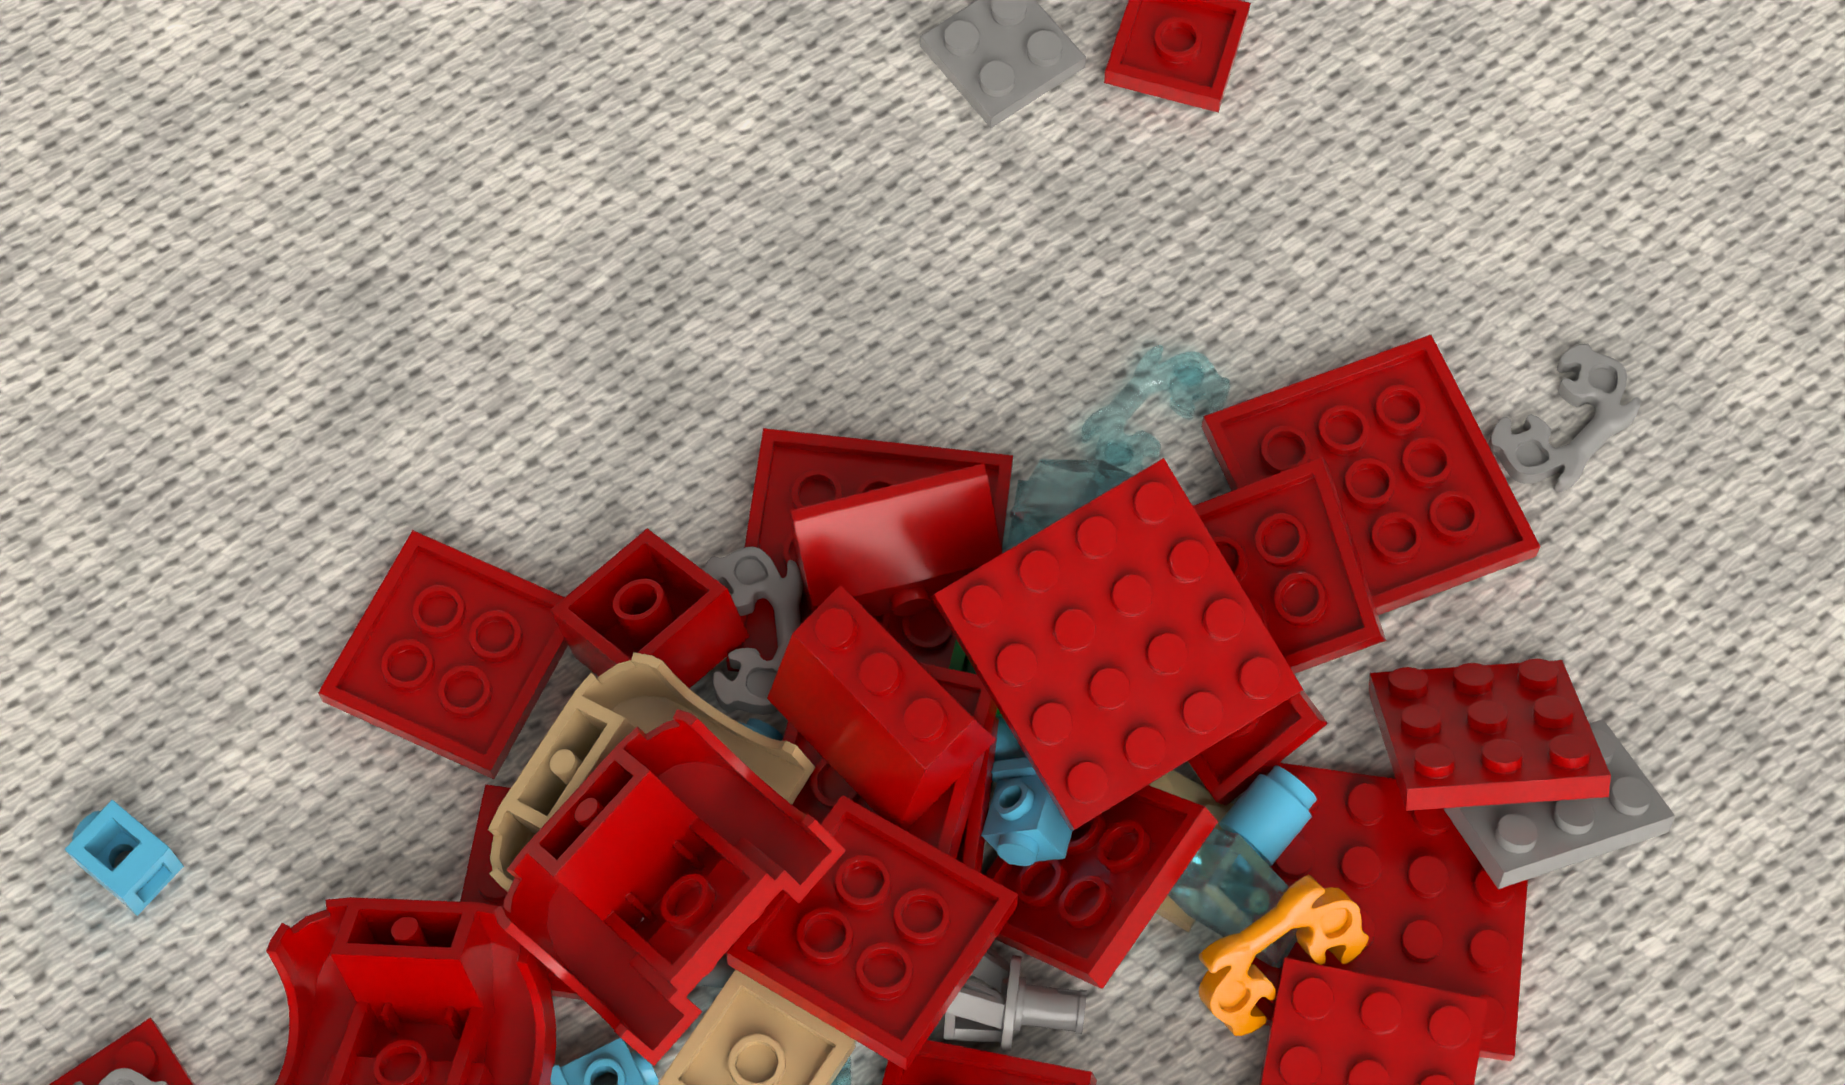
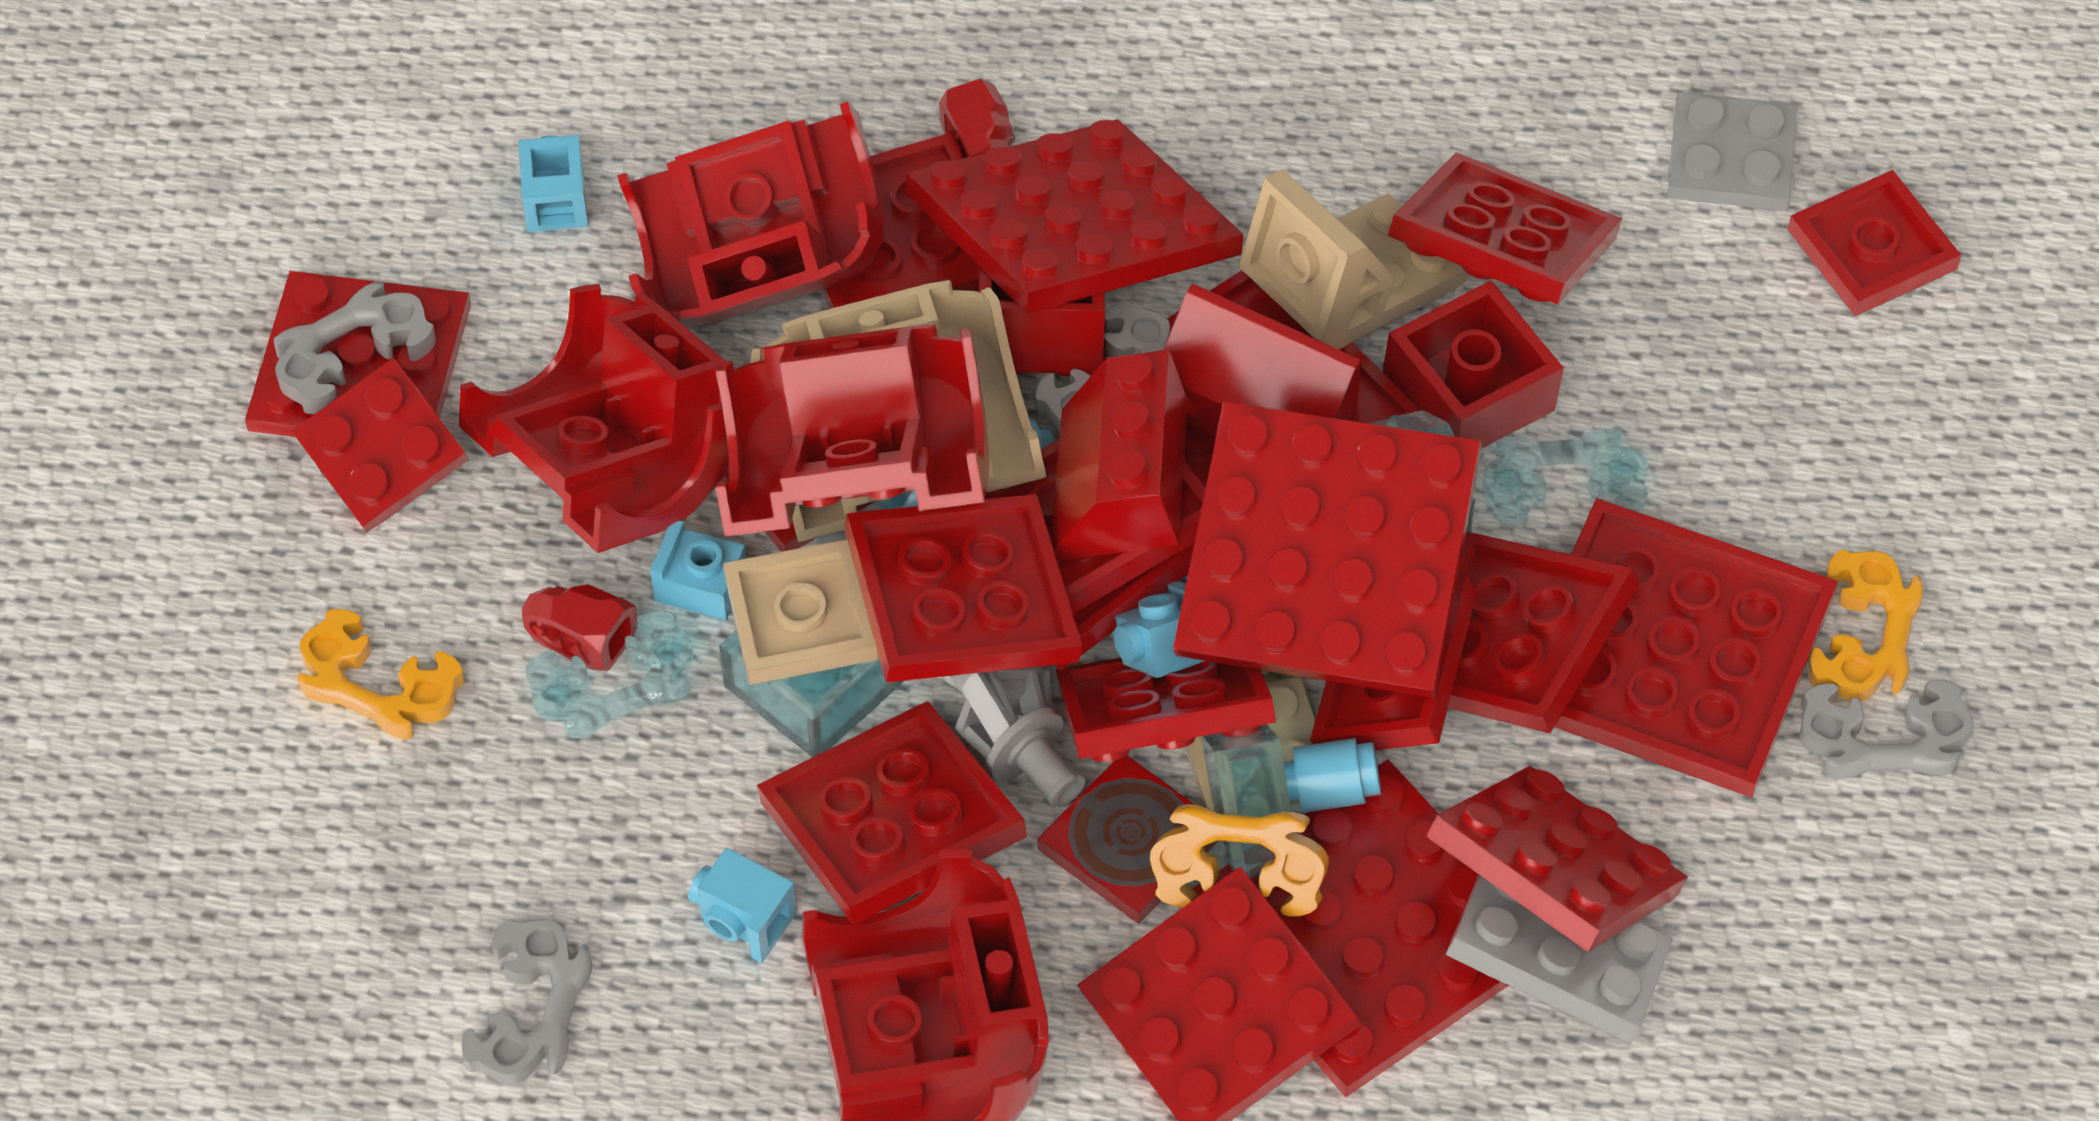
camera: 45 degrees right, 10 degrees down
none -> red piece [617,101,885,328]
none -> red plate [906,119,1244,314]
none -> red rock [939,78,1015,158]
none -> tile [1038,755,1219,924]
none -> tan bracket [1238,169,1468,349]
none -> red brick [1382,280,1564,448]
none -> red plate [1388,152,1622,305]
none -> light orange helmet [1808,549,1923,702]

